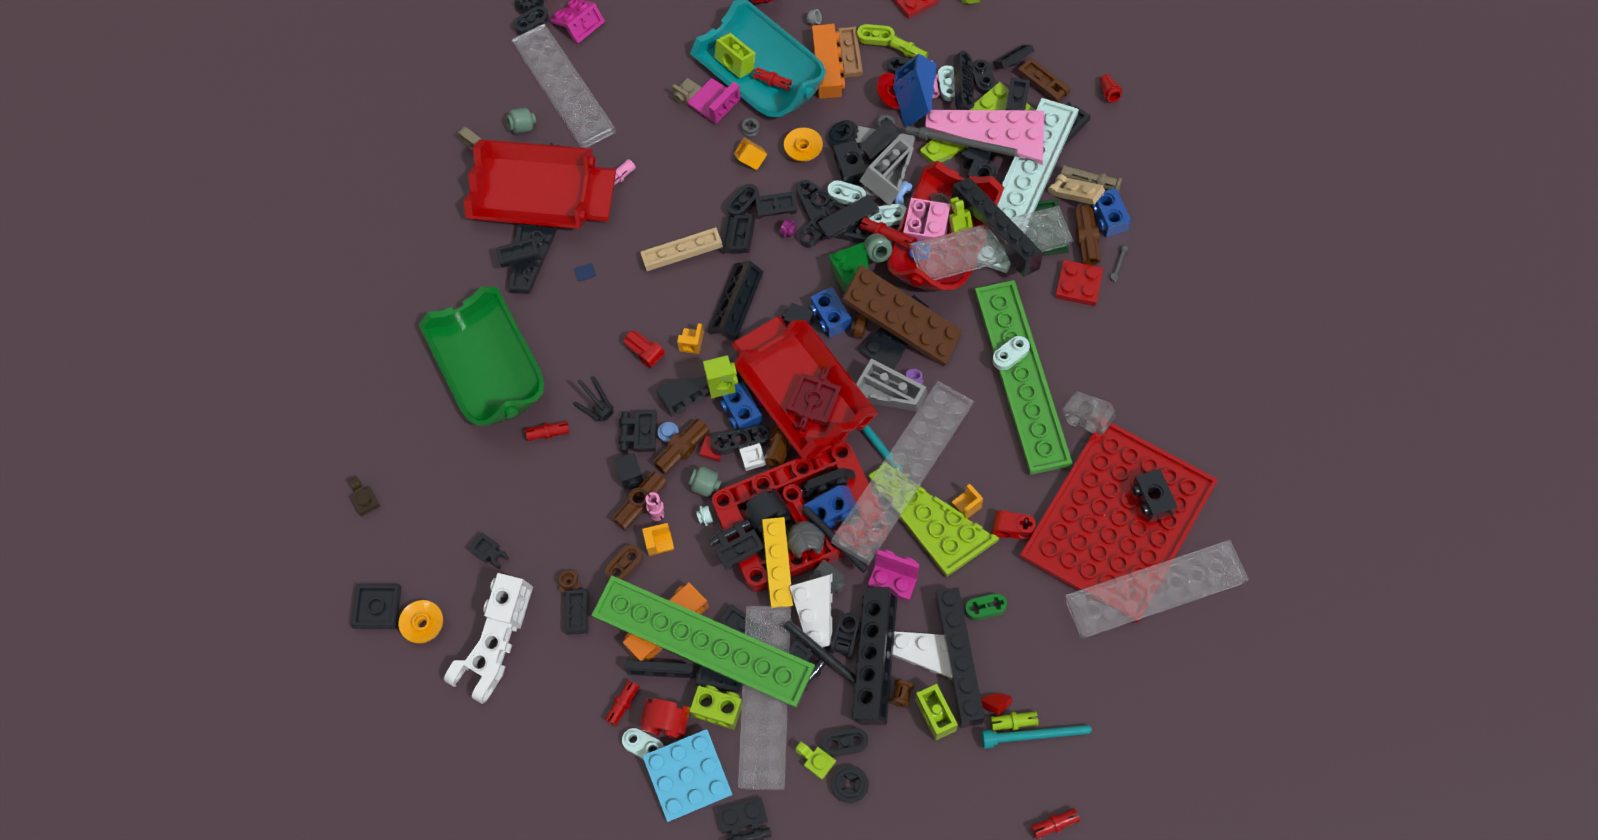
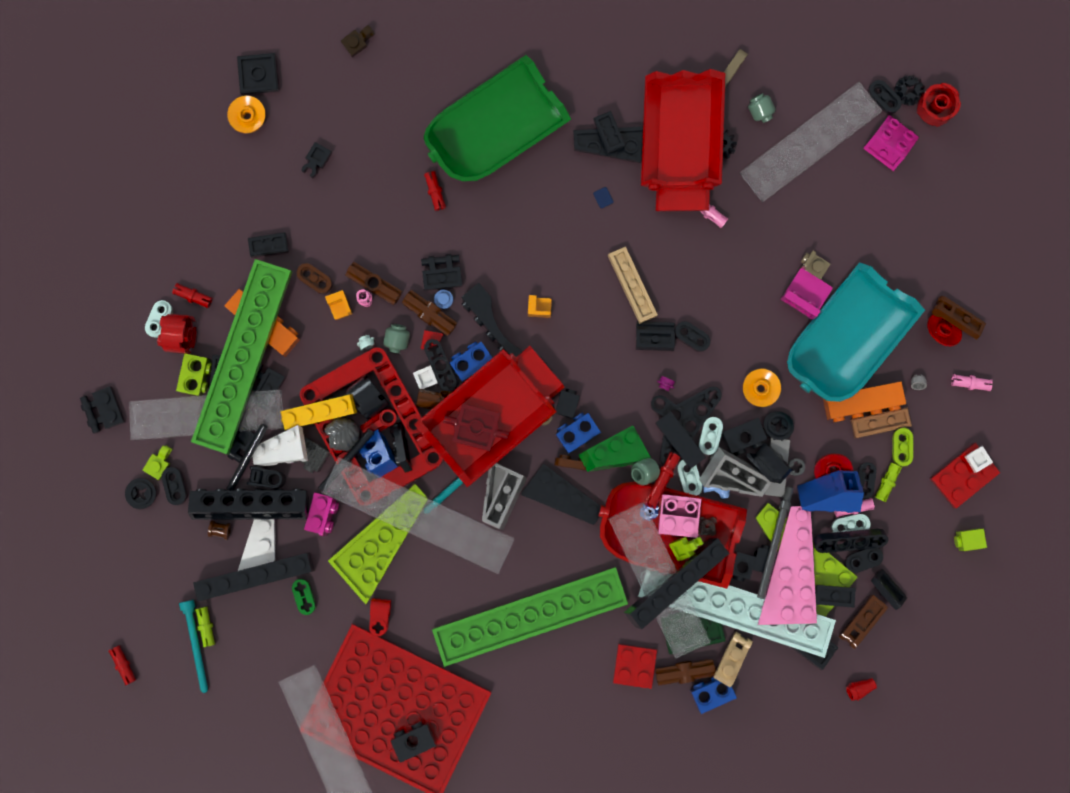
camera: 75 degrees right, 20 degrees up
white brick [444,573,533,704] -> none
reddish brown plate [557,570,581,593] -> none
black plant [573,376,614,422] -> none
black brick [614,453,644,489] -> none
red piece [623,330,666,369] -> none
black tile [625,660,695,679] -> none
medium azure plate [643,729,733,822] -> none
lime brick [703,355,738,398] -> none
black fence [707,261,764,340] -> none
black plate [708,519,765,571] -> none
lime brick [714,33,756,78] -> none
light orange panel [734,137,767,170] -> none
dark grey bush [742,118,759,137] -> none
red pin [753,67,792,91] -> none
black hinge [755,191,798,219] -> none
reddish brown plate [841,265,963,366] -> none
medium lavender plate [905,369,924,384] -> none
lime brick [915,684,958,741] -> none
light orange panel [951,483,983,519] -> none
red tile [981,694,1012,715] -> none
light aqua plate [993,336,1030,370] -> none
dark tan pin [1061,165,1123,193] -> none
clear brick [1062,391,1116,435] -> none
dark grey hinge [1110,245,1128,282] -> none

